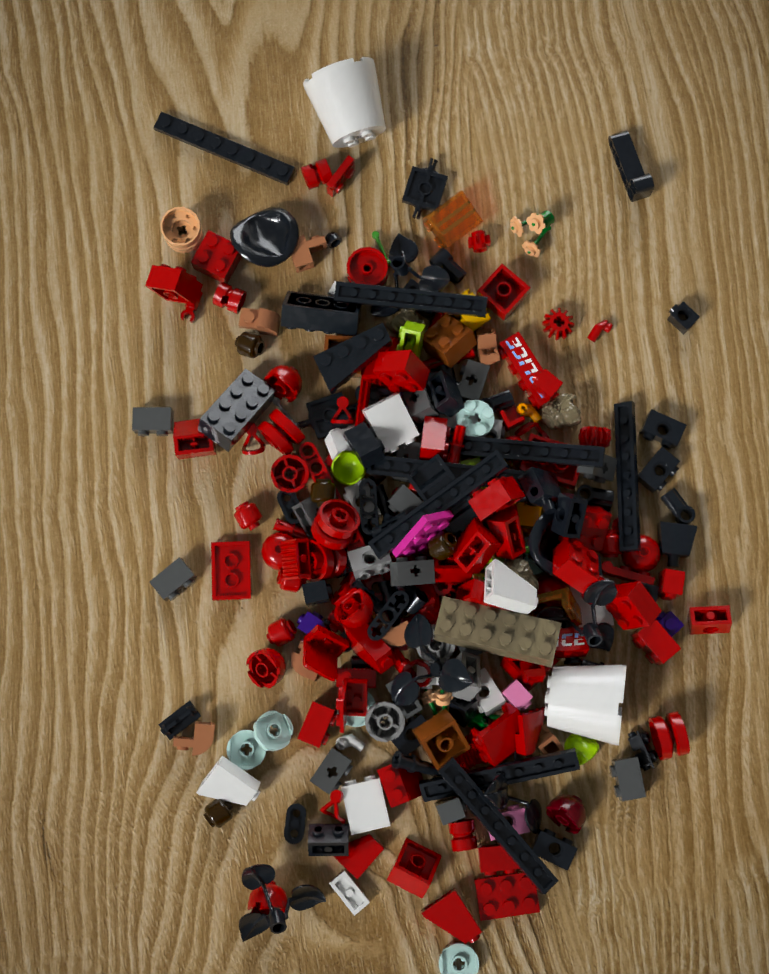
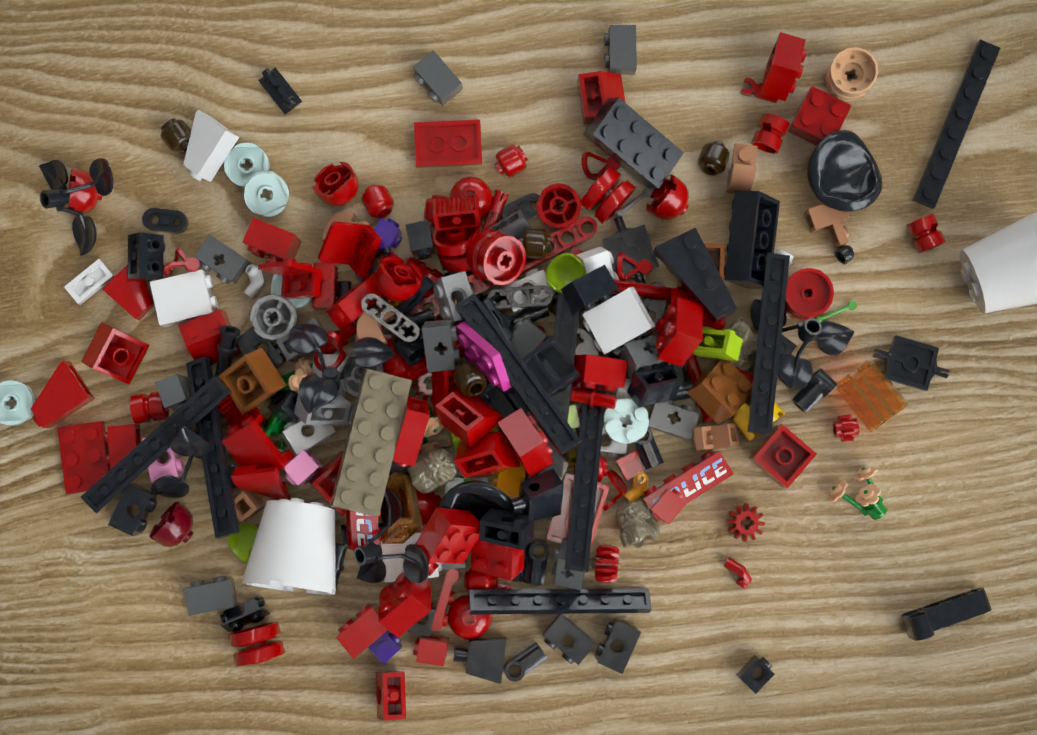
camera: 85 degrees right, 5 degrees up
nougat brick [173,721,215,756] -> none
red plate [326,155,355,197] -> none
white slope [484,559,538,615] -> none
red panel [520,660,546,683] -> none

